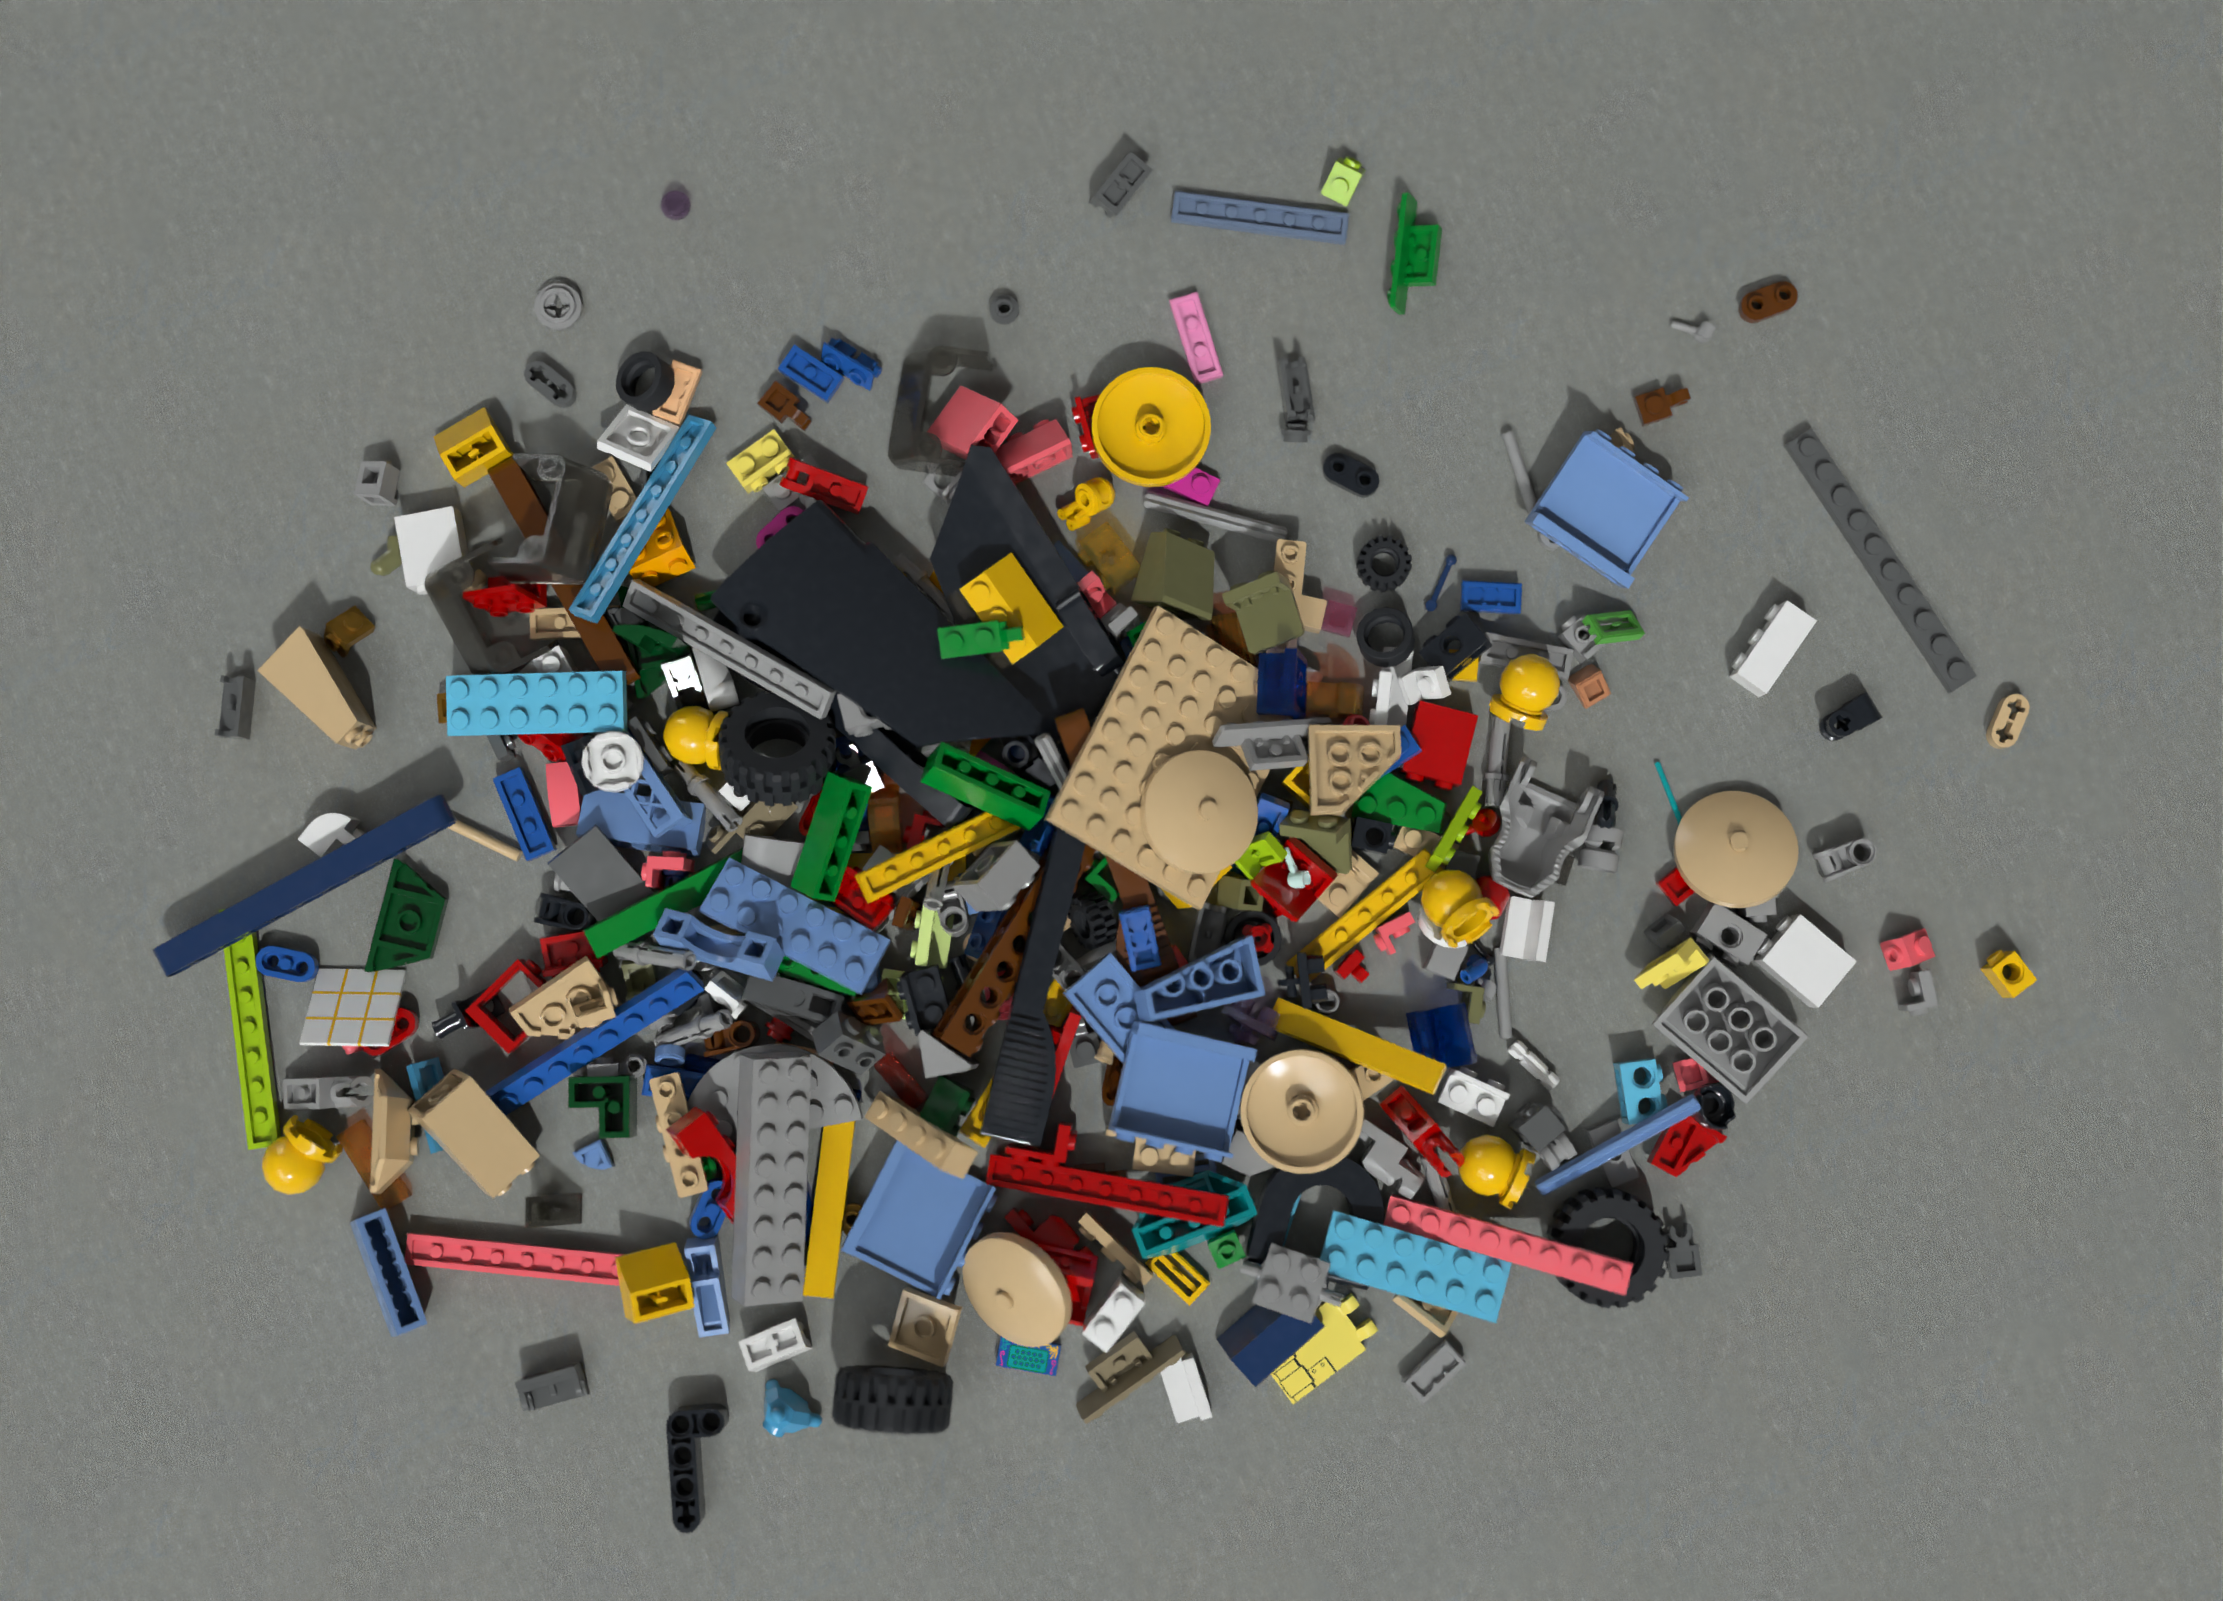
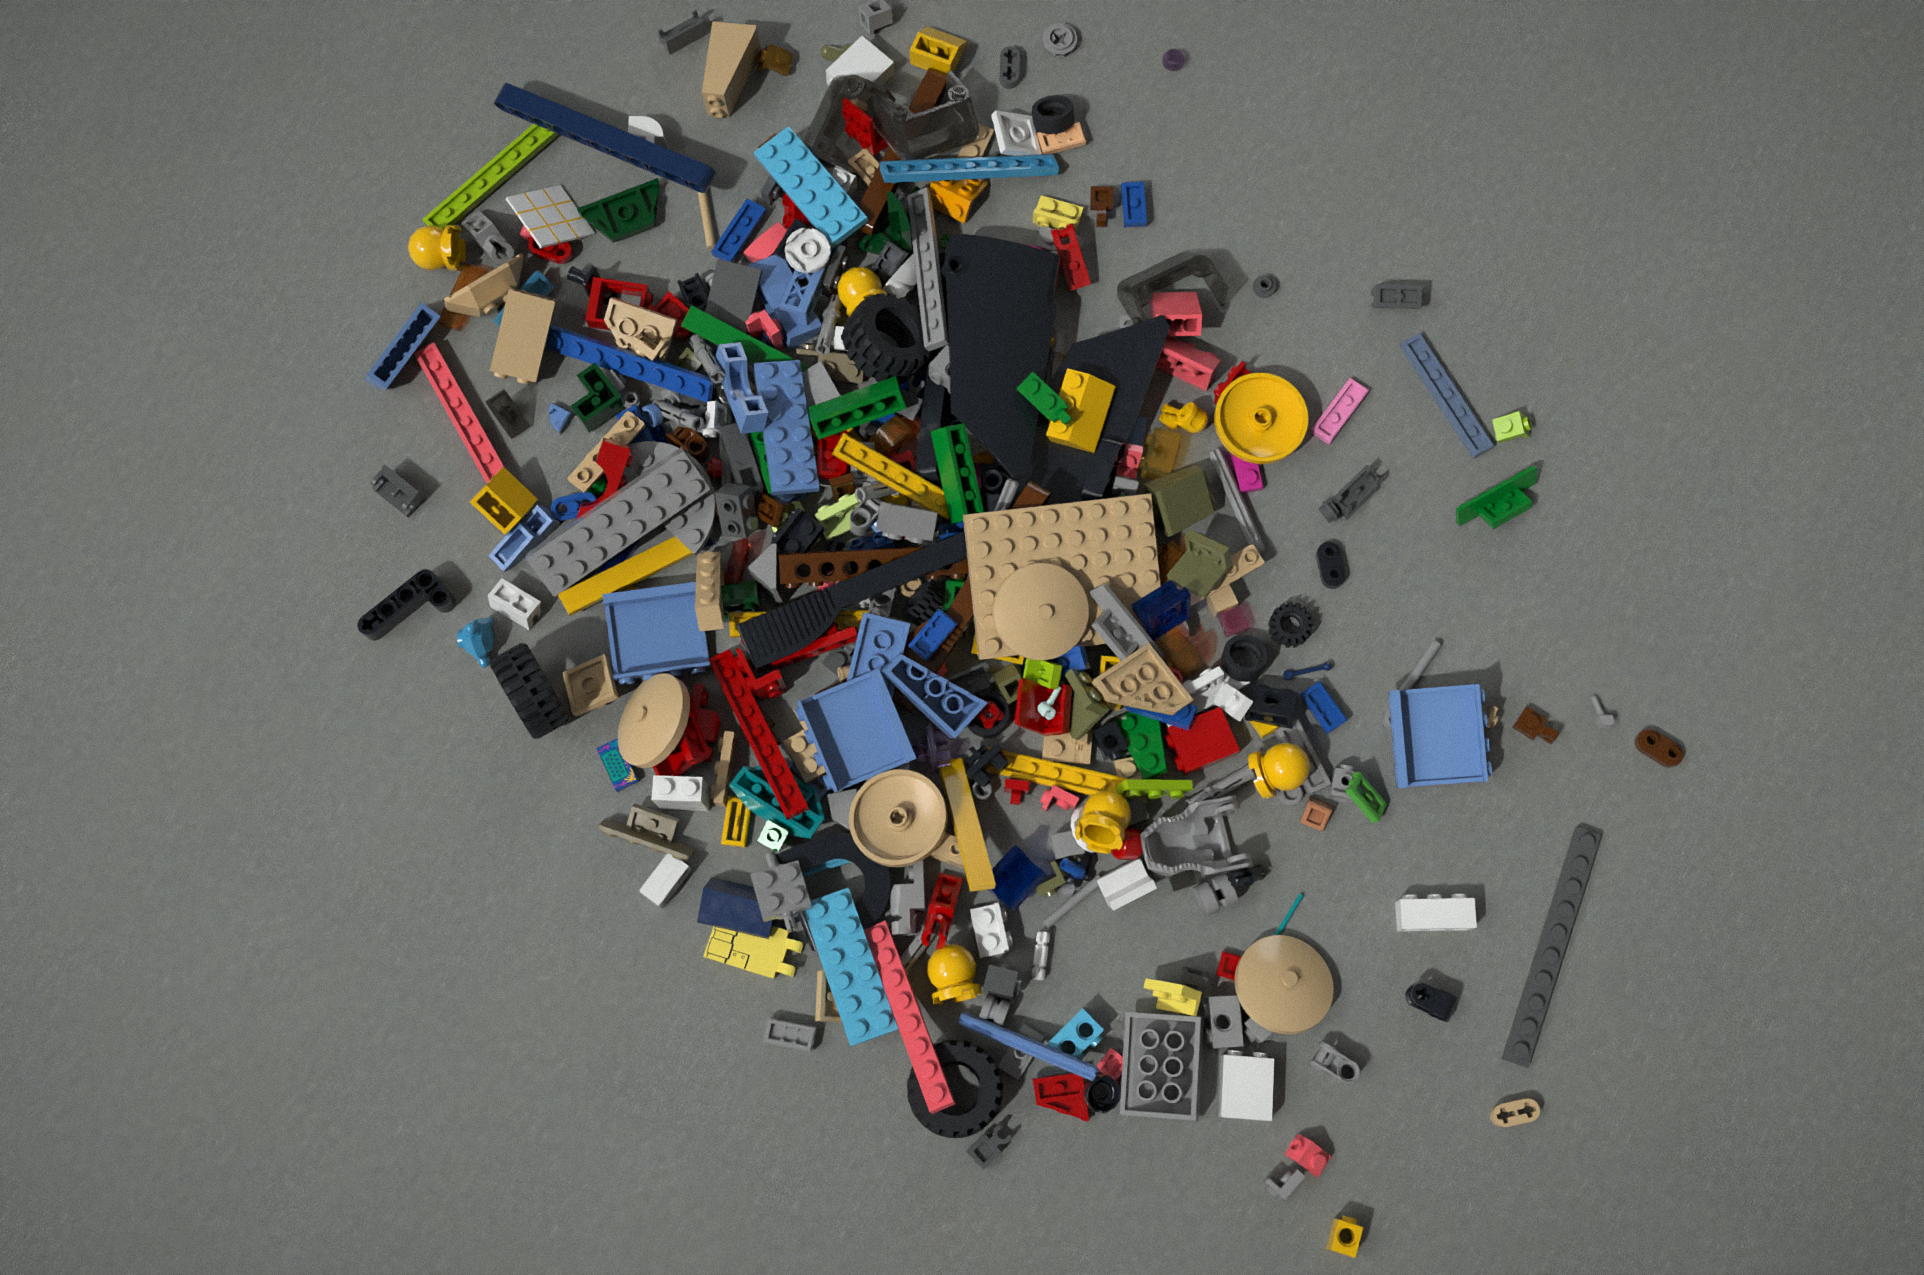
camera: 55 degrees right, 10 degrees down
blue plate [255,946,319,982] -> none
blue hinge [820,338,883,391] -> none
red piece [1466,809,1501,837] -> none

